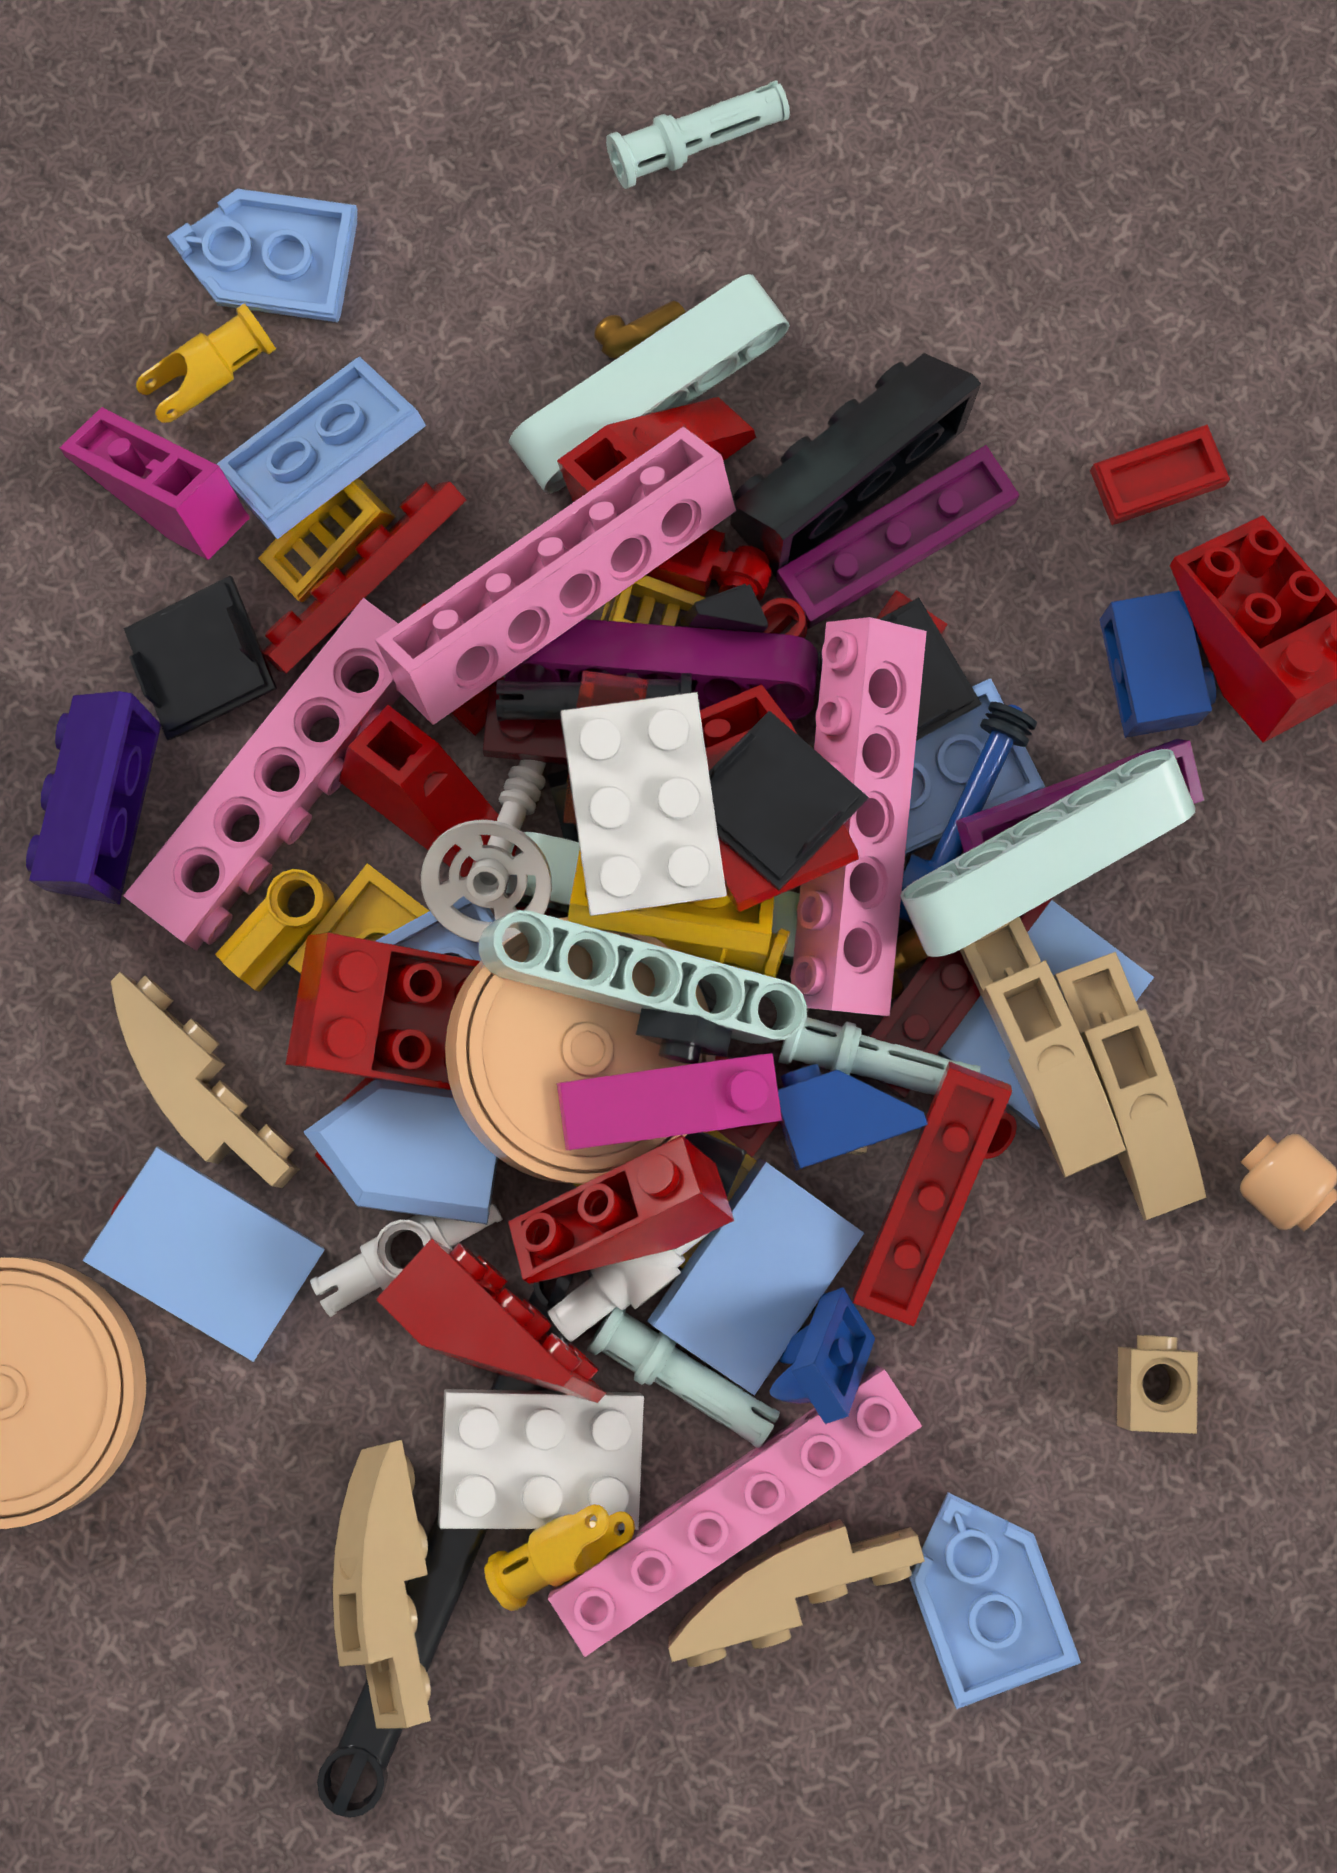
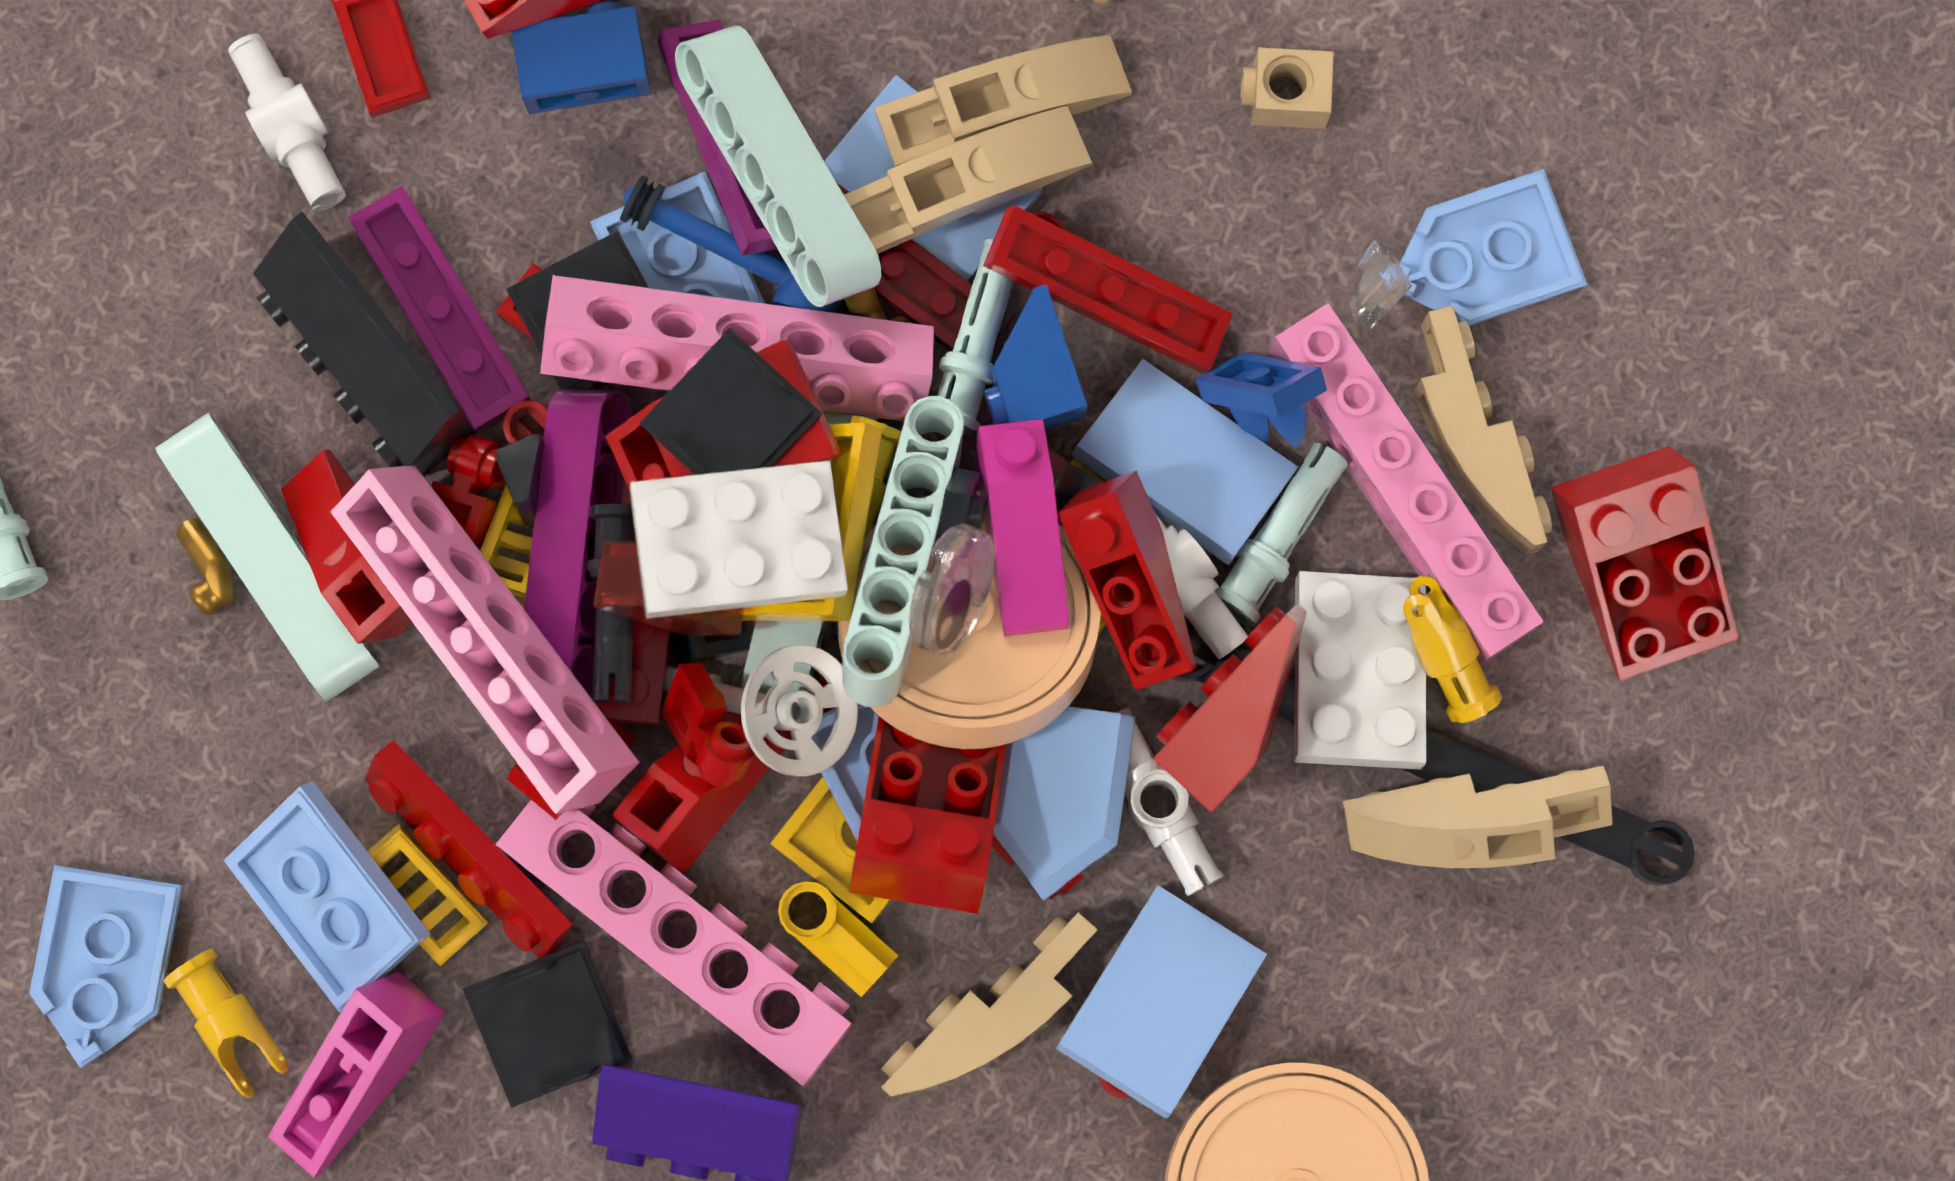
camera: 90 degrees left, 0 degrees up
none -> white pin [228,34,346,212]
none -> red plate [661,663,754,787]
none -> clear tile [909,523,995,657]
none -> clear tile [1350,240,1412,330]
none -> red slope [1551,446,1739,681]

